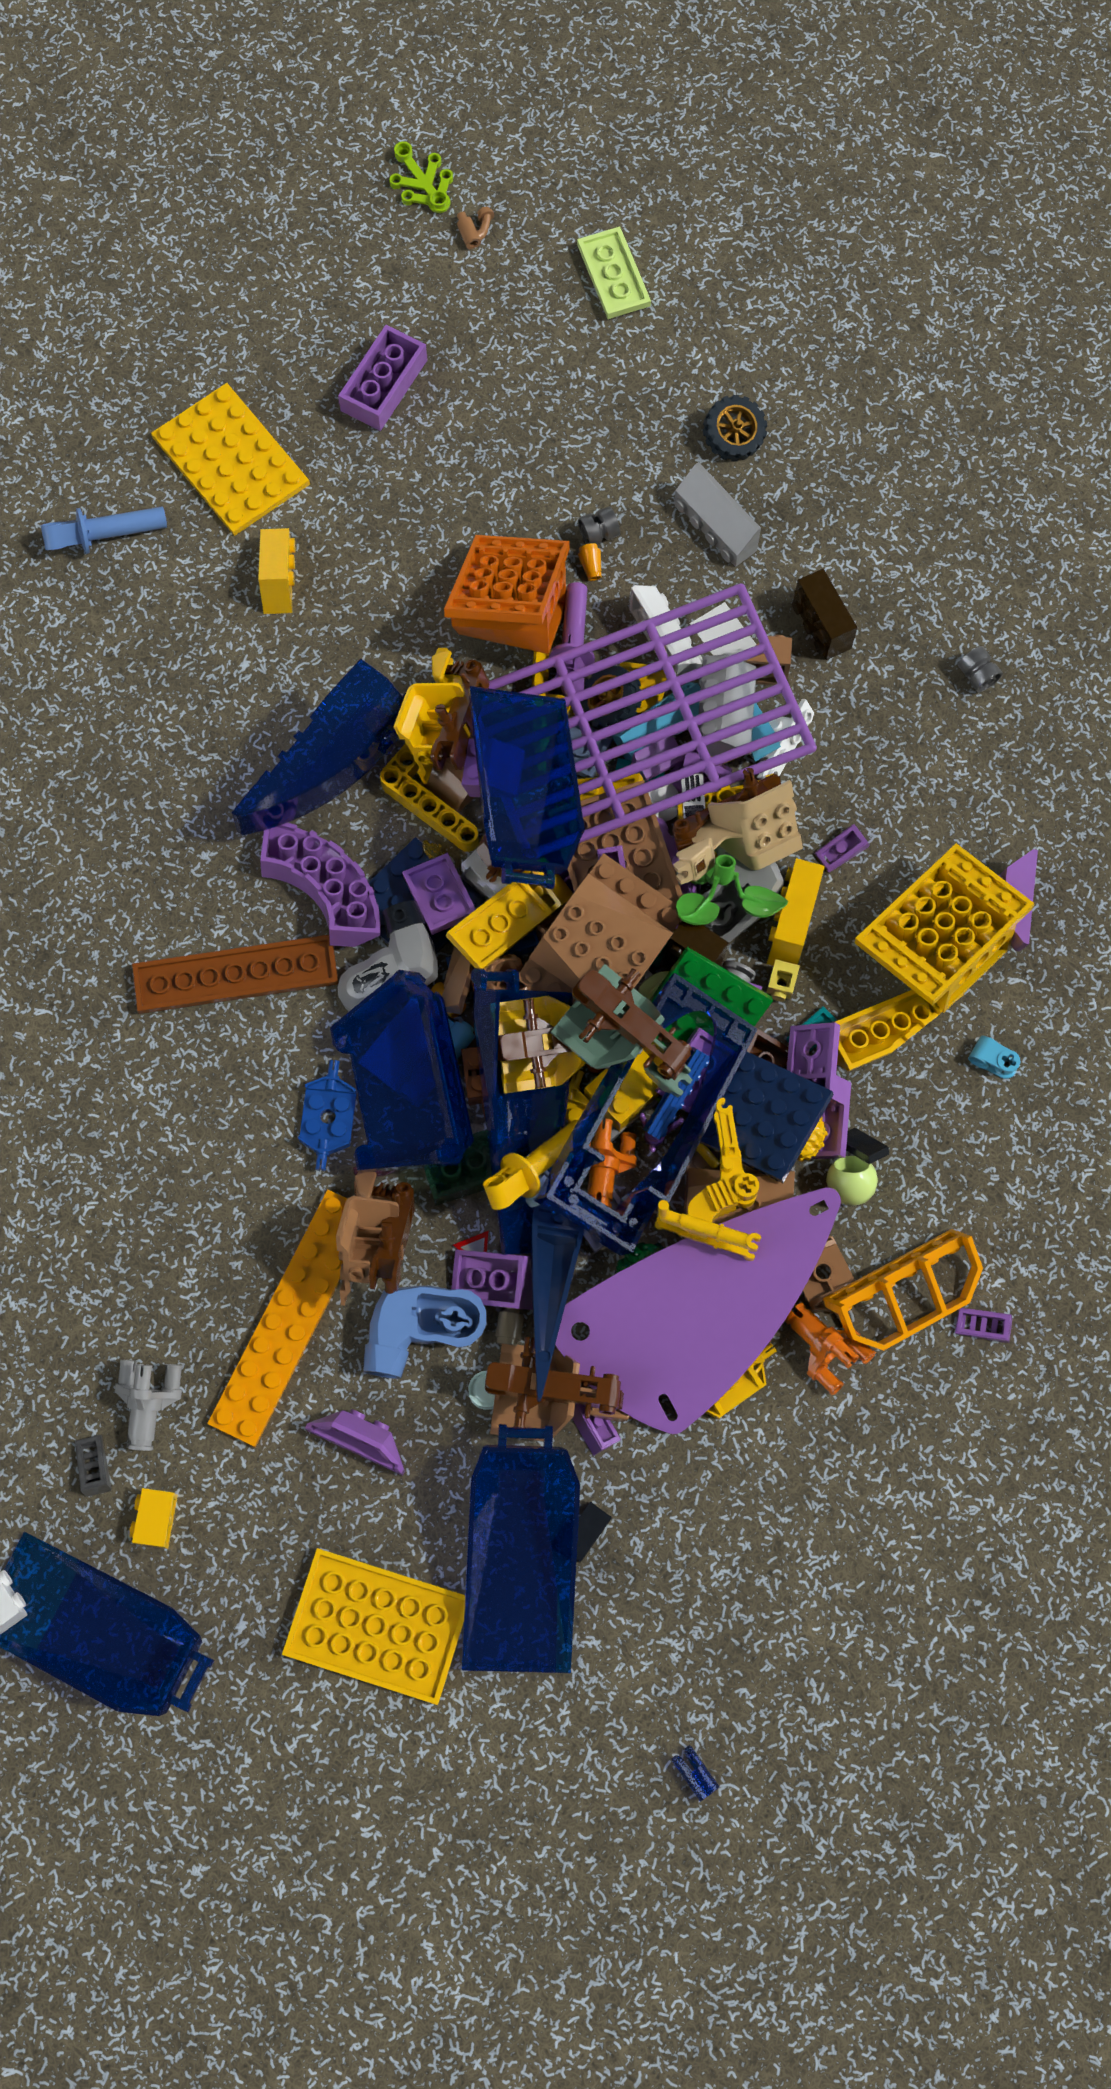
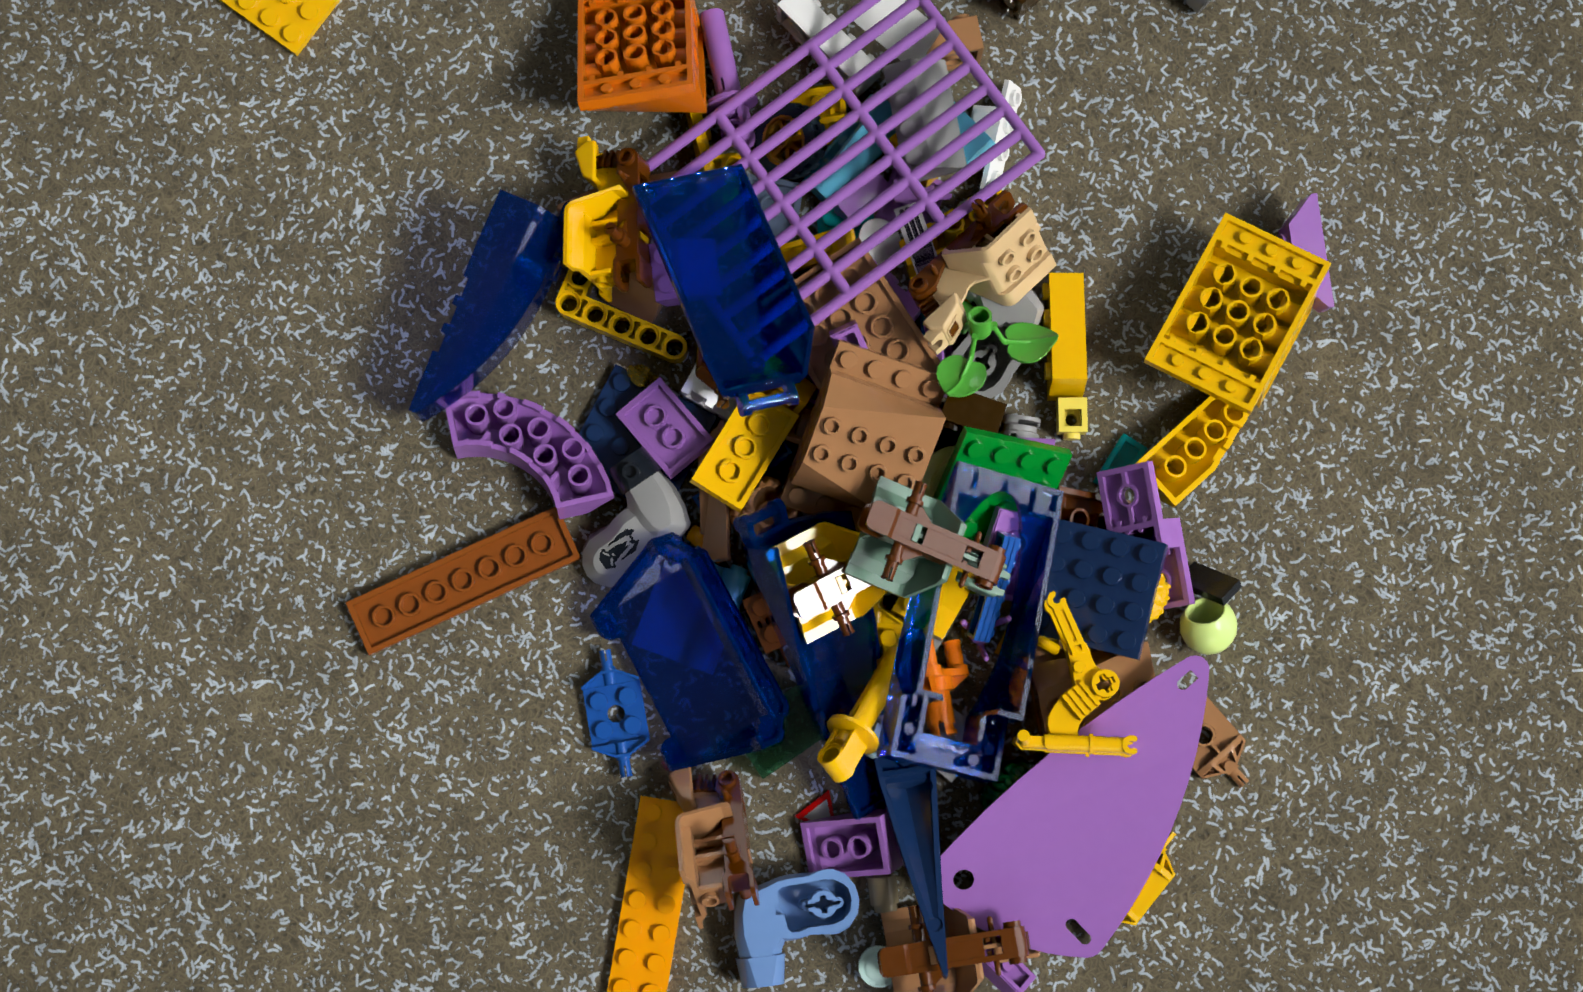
camera: 15 degrees left, 10 degrees up
medium blue piece [40,506,167,554] -> none
yellow wedge [258,528,296,614] -> none
orange wheel [785,1303,876,1395] -> none
medium lavender slope [814,824,870,873] -> none
light orange plate [823,1229,983,1351] -> none
medium lavender slope [955,1308,1012,1343] -> none
medium azure piece [968,1036,1021,1079] -> none

